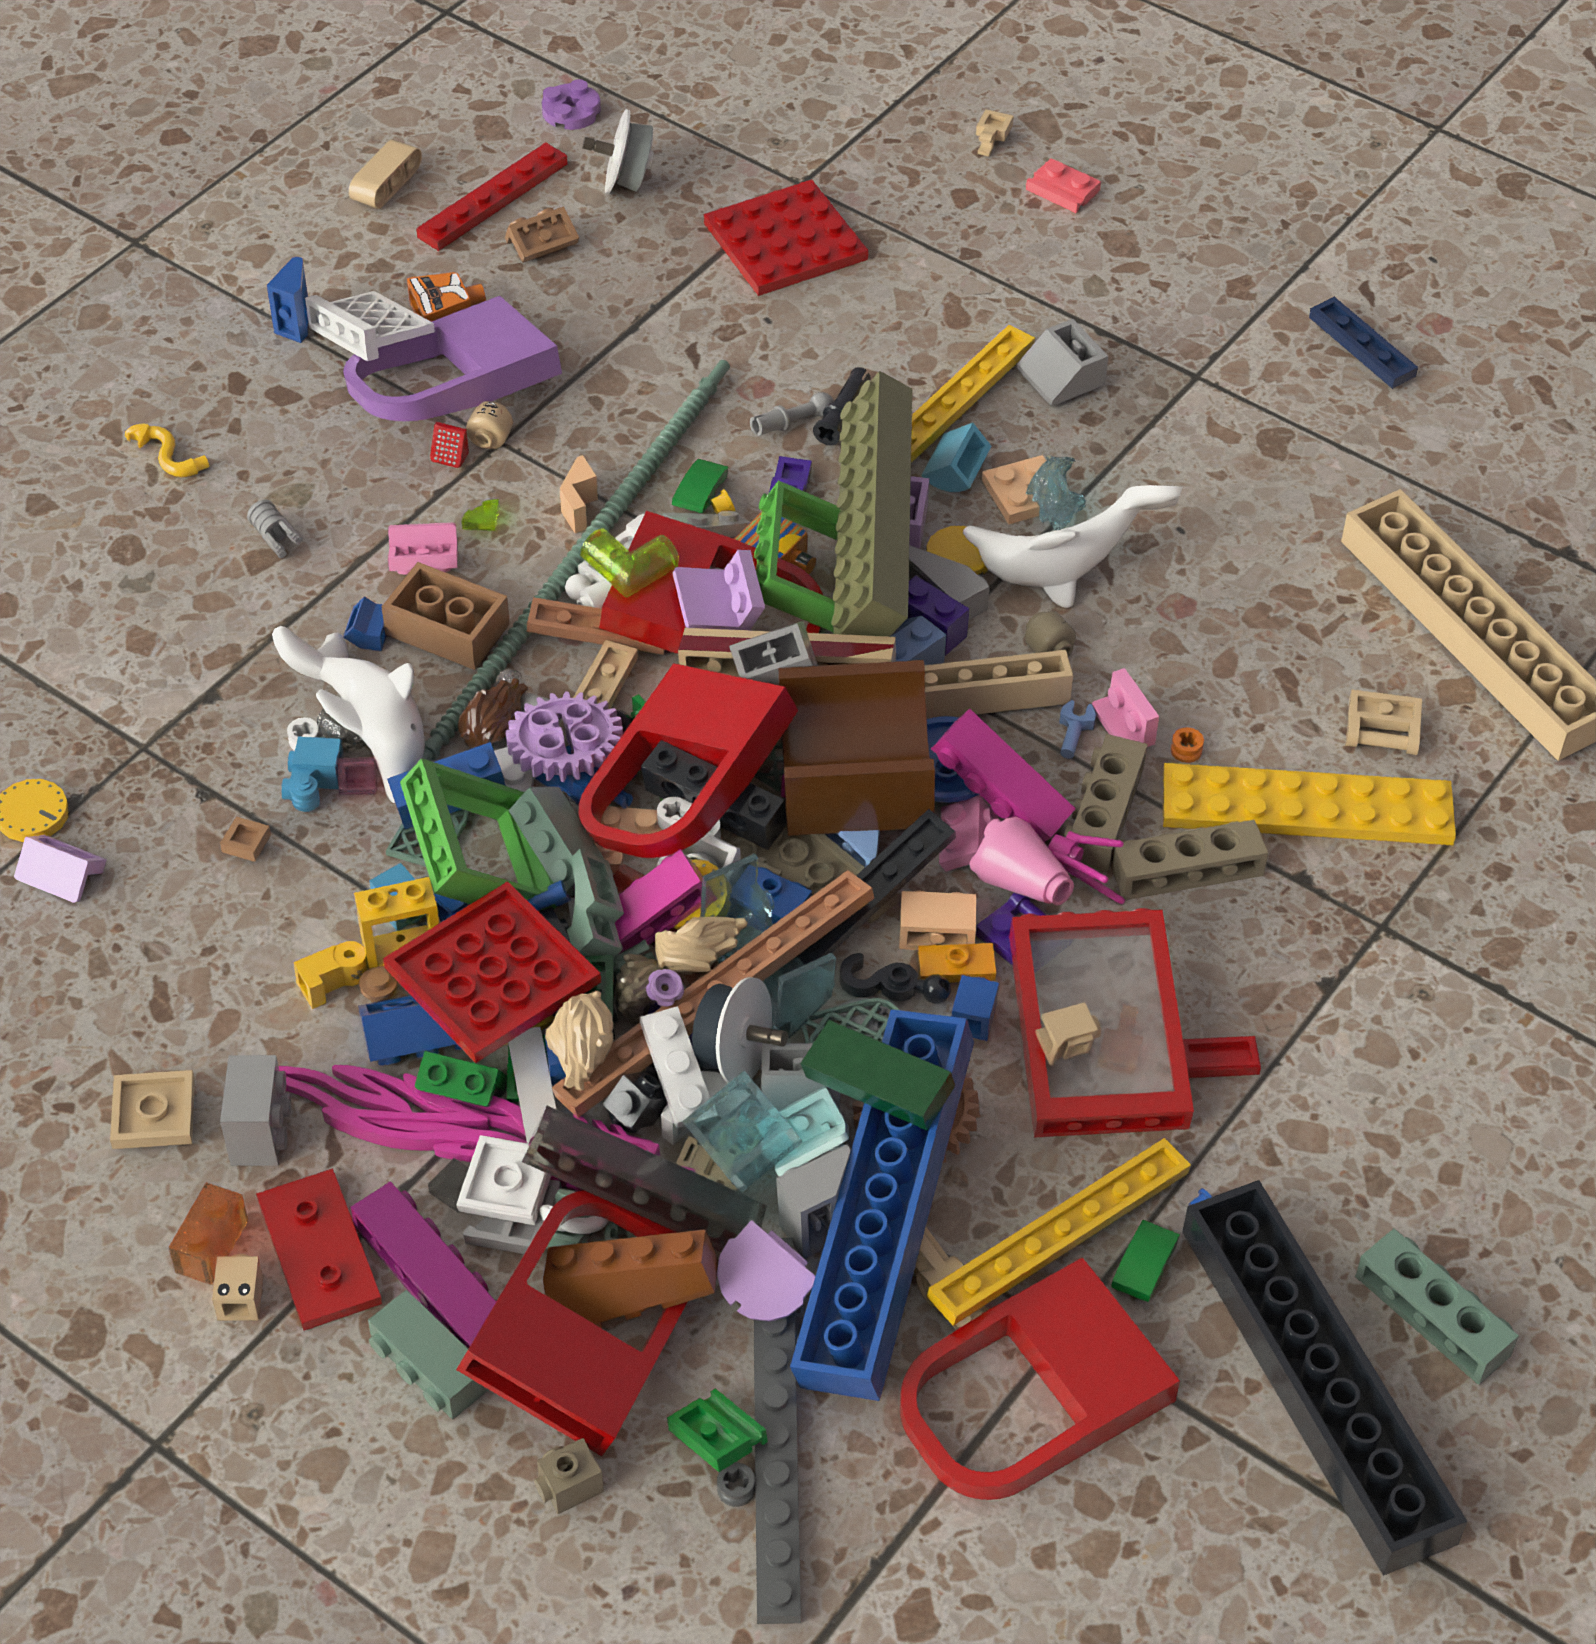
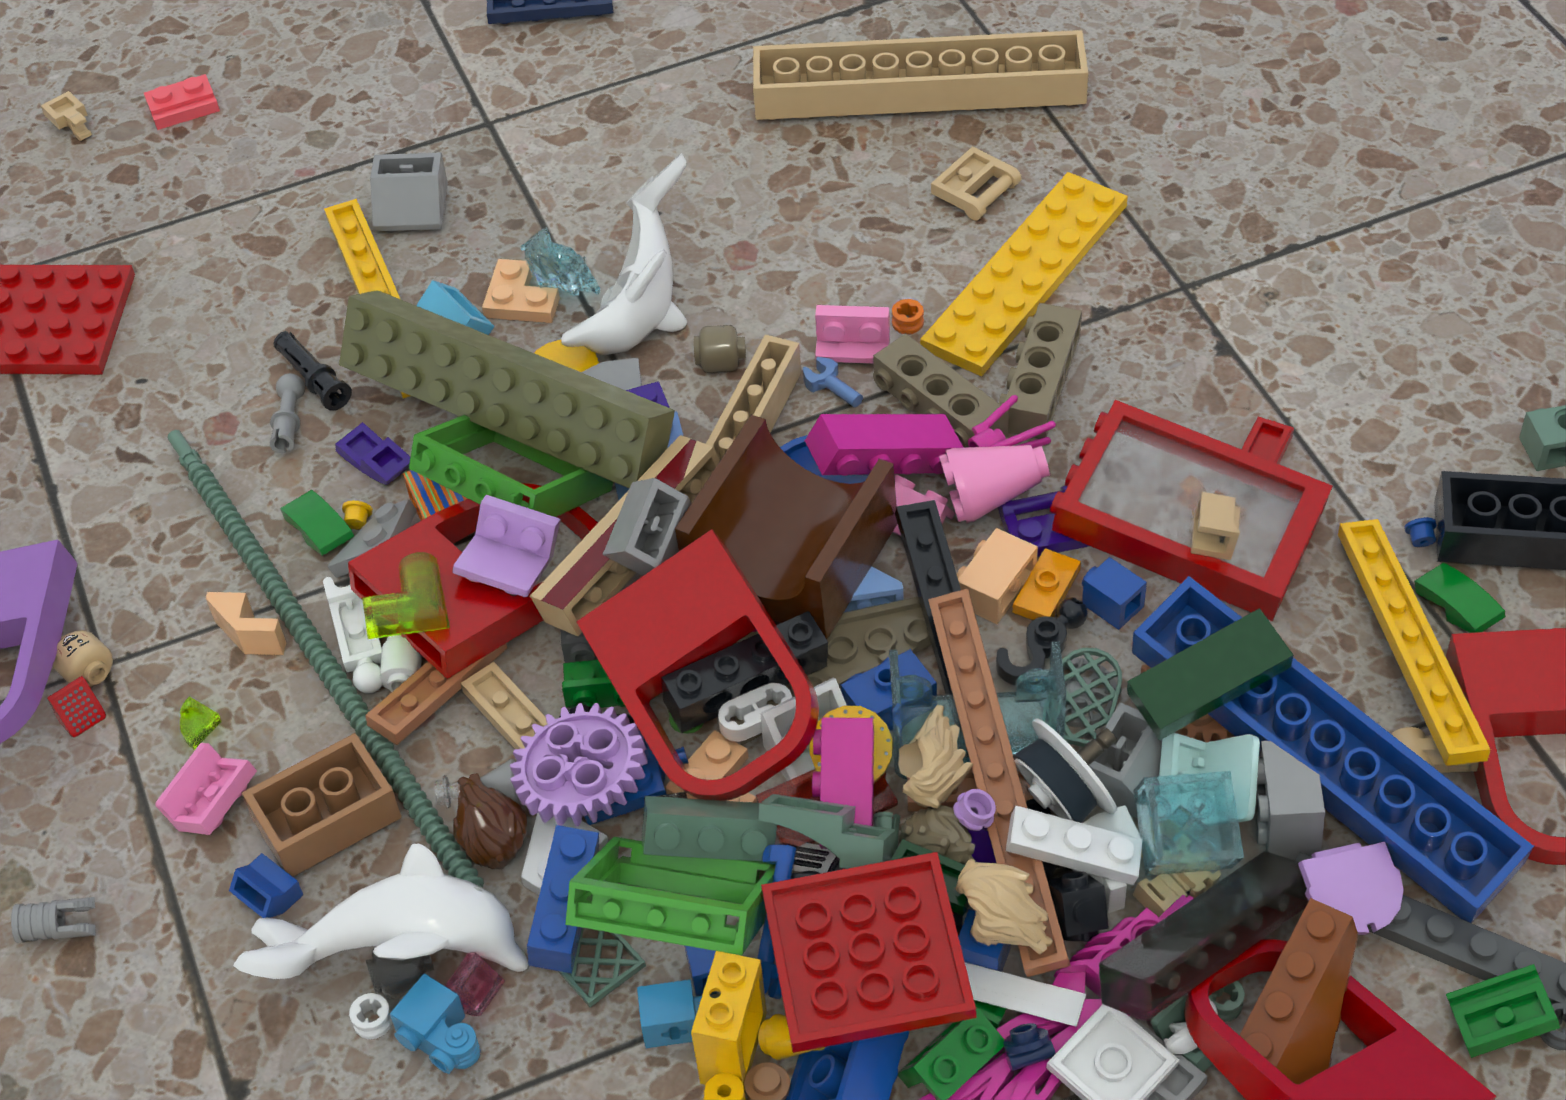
camera: 55 degrees left, 0 degrees up
none -> dark blue plate [1003,1023,1056,1071]

